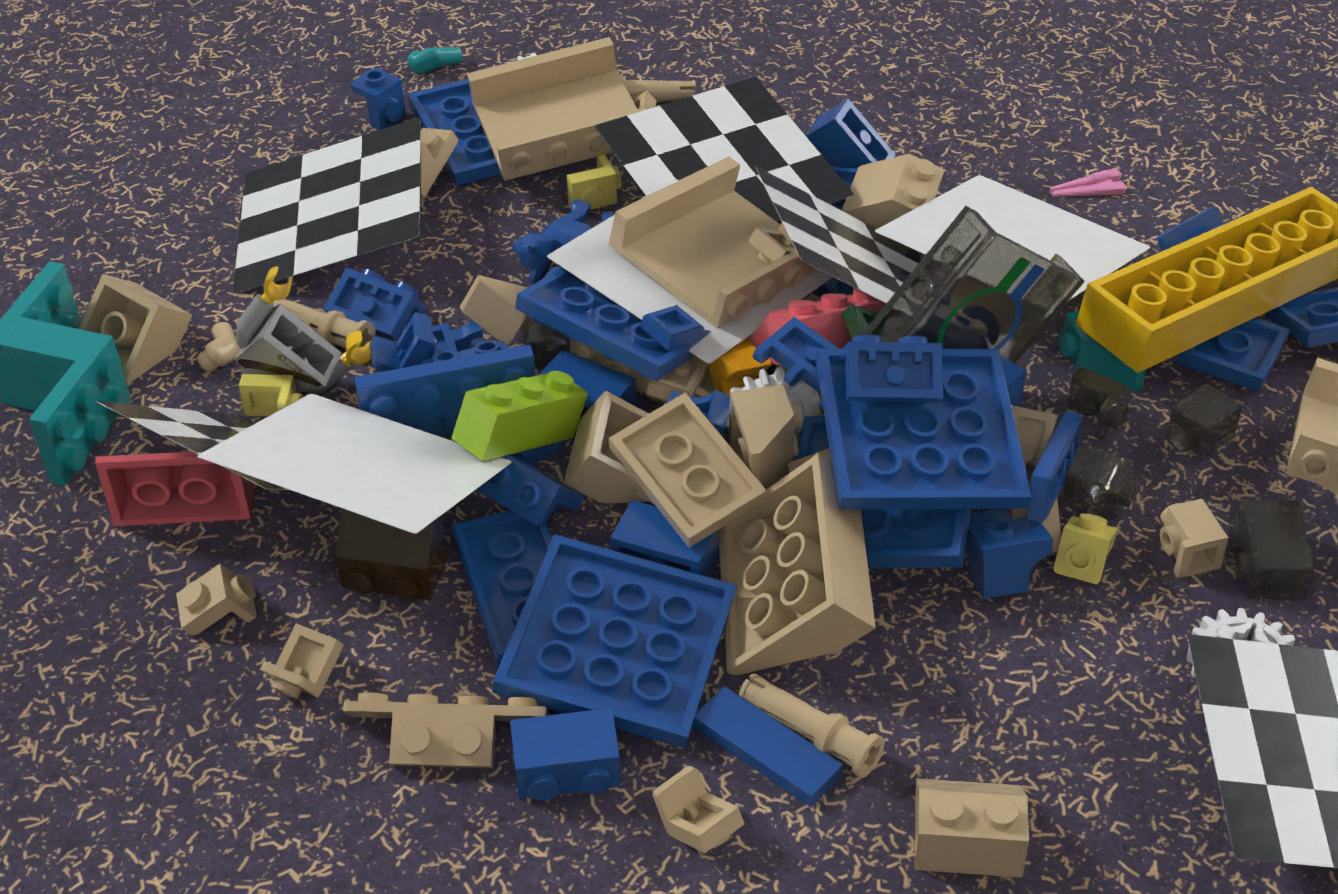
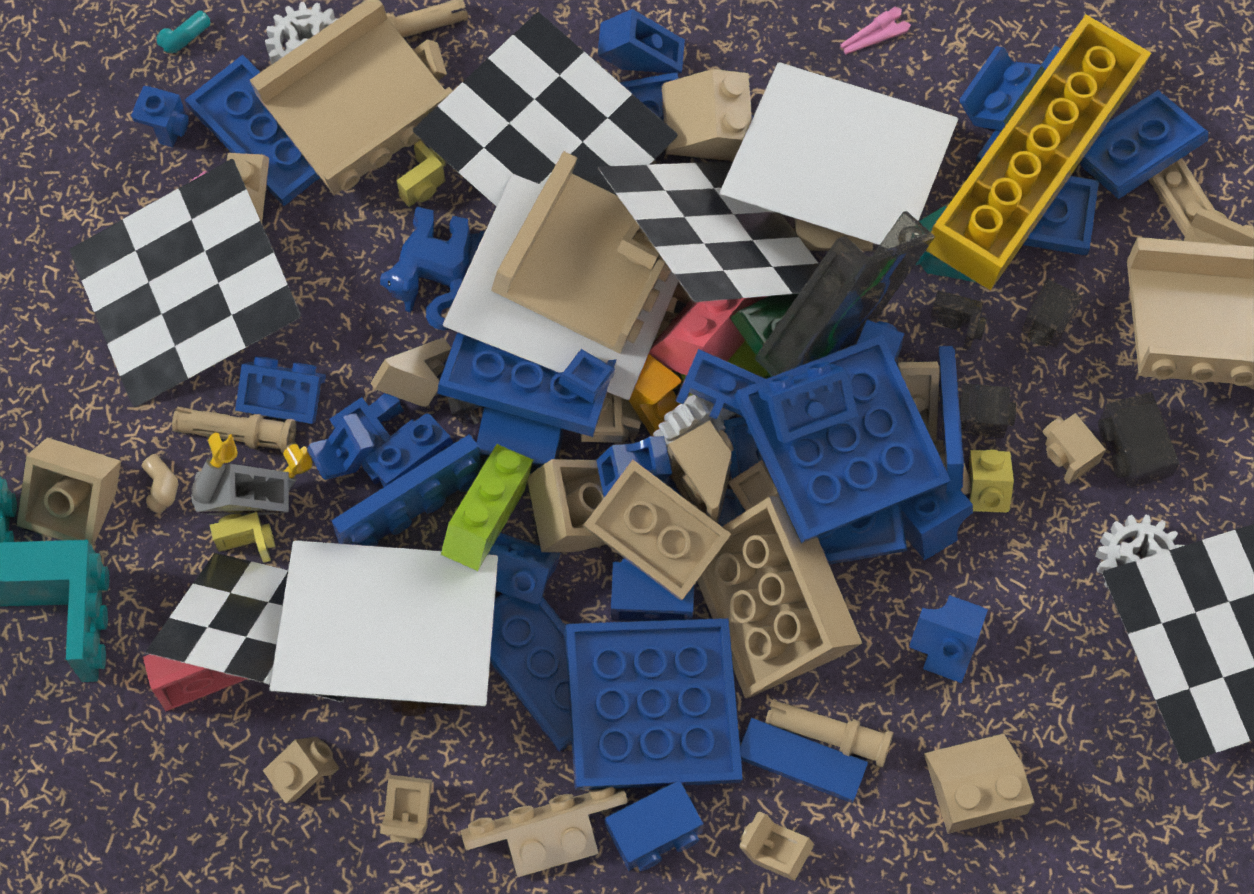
camera: 20 degrees left, 25 degrees up
none -> blue brick [909,595,988,683]

